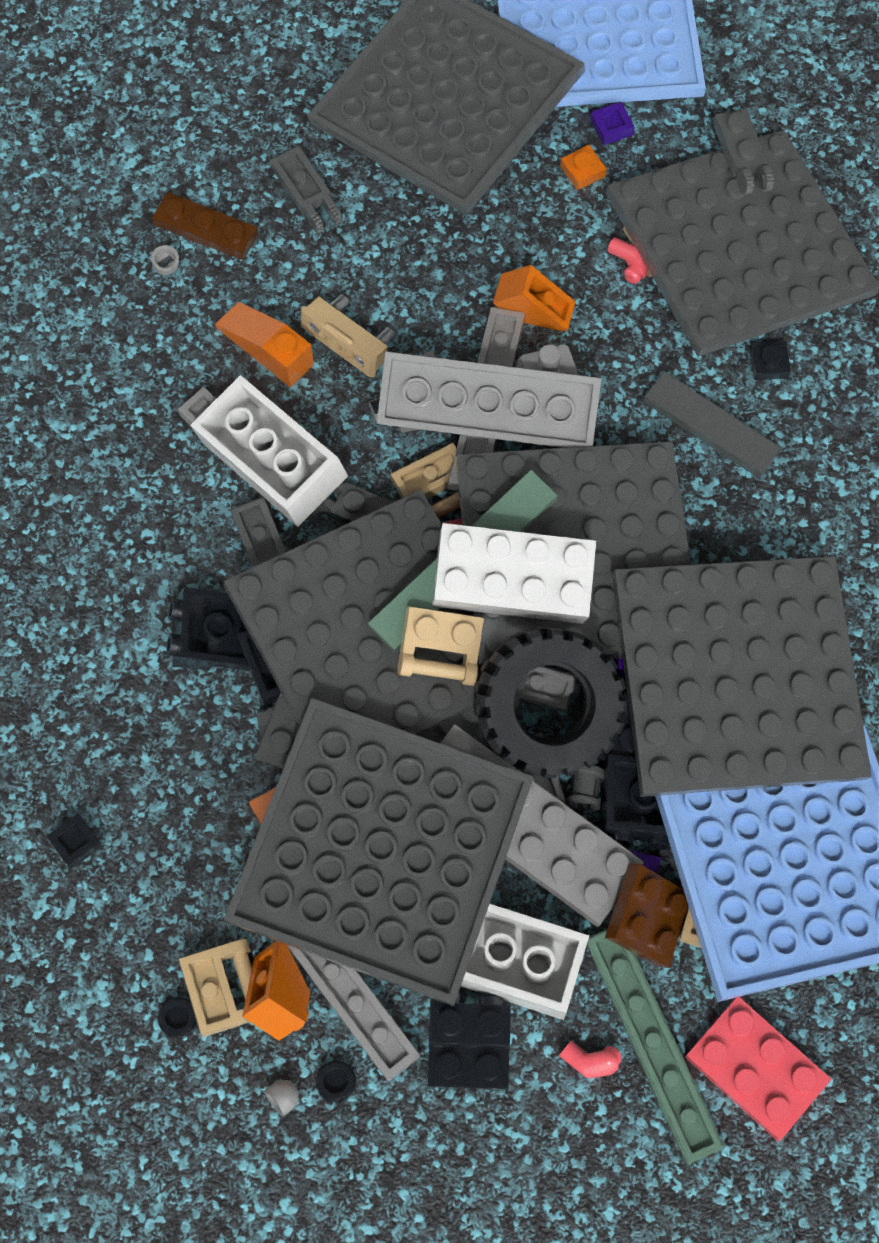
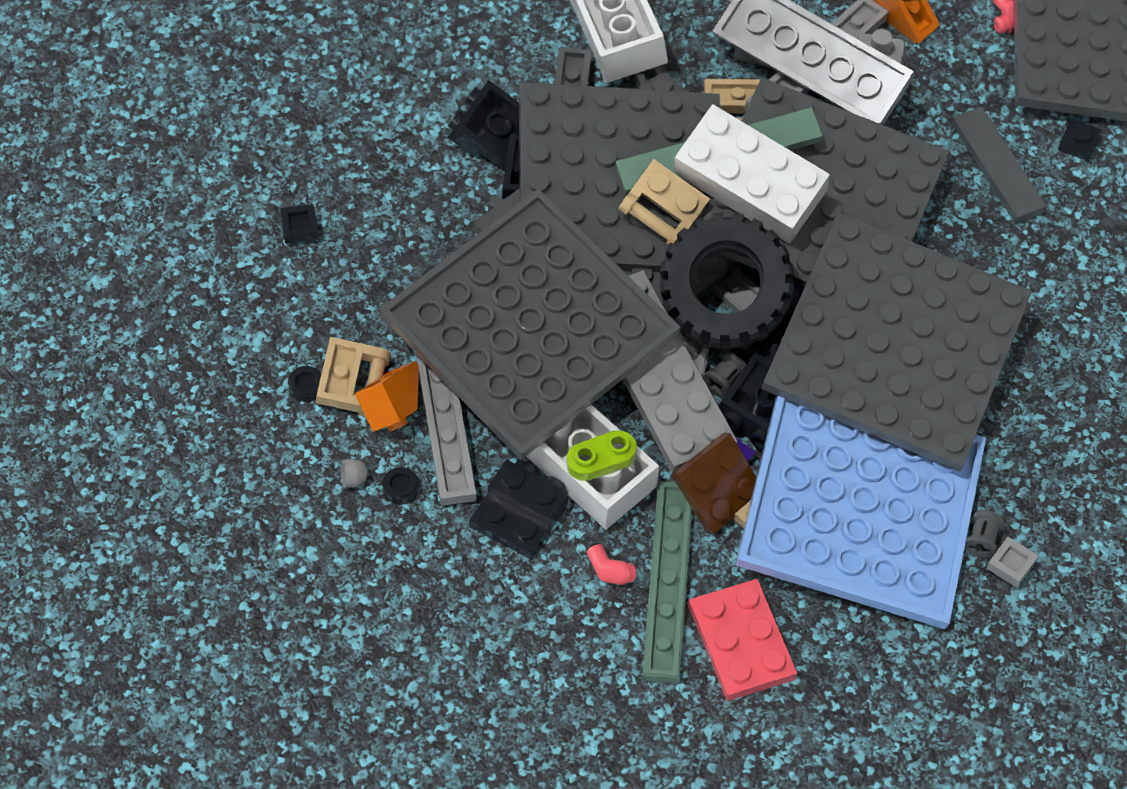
camera: 25 degrees right, 10 degrees down
none -> lime plate [567,430,637,481]

